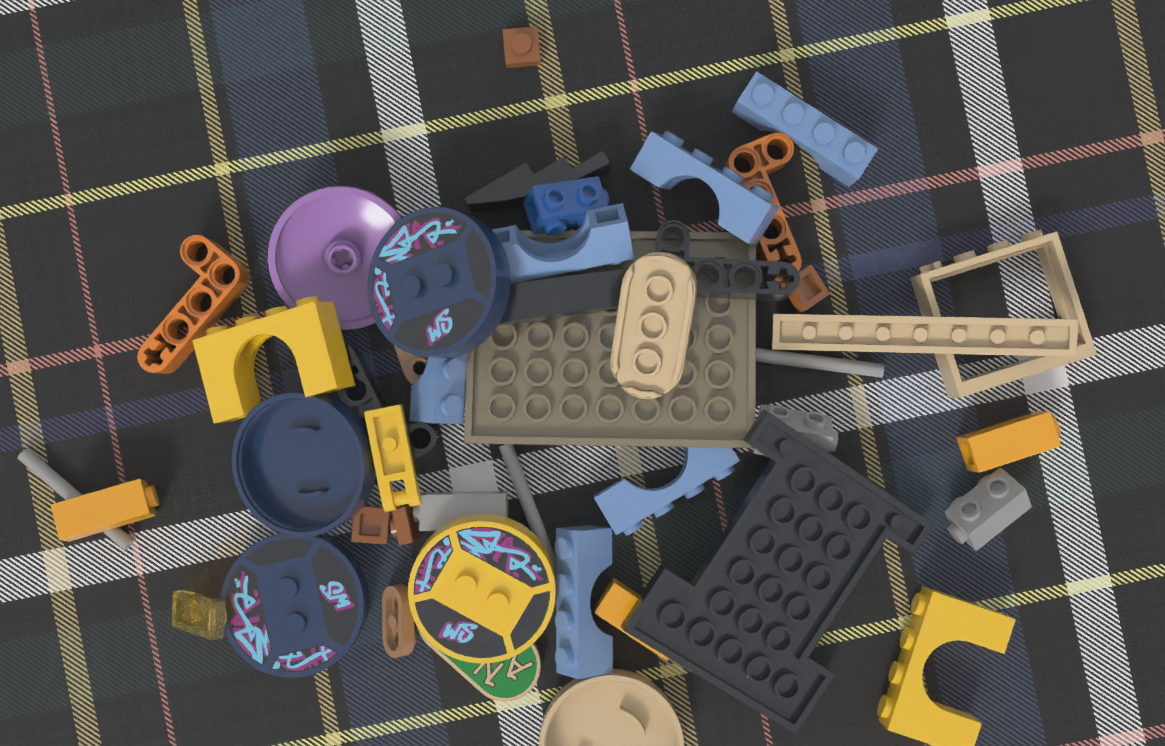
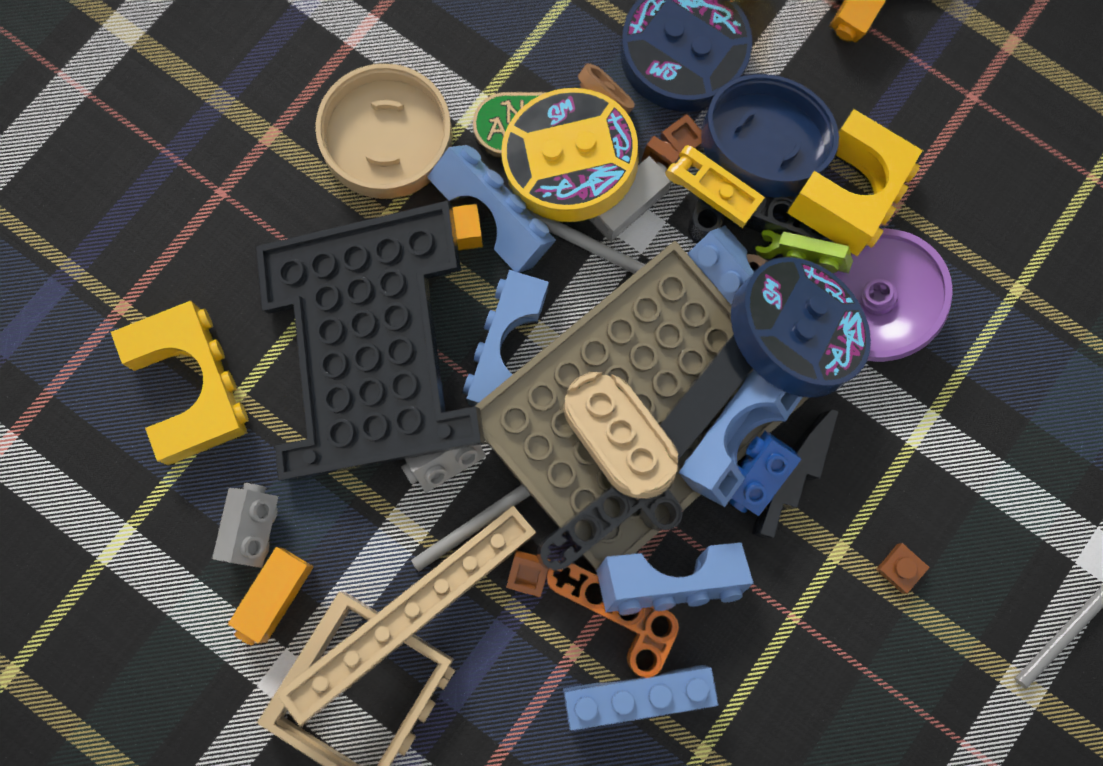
camera: 130 degrees right, 10 degrees down
orange beam [137,235,250,374] -> none
none -> lime plate [756,230,853,273]

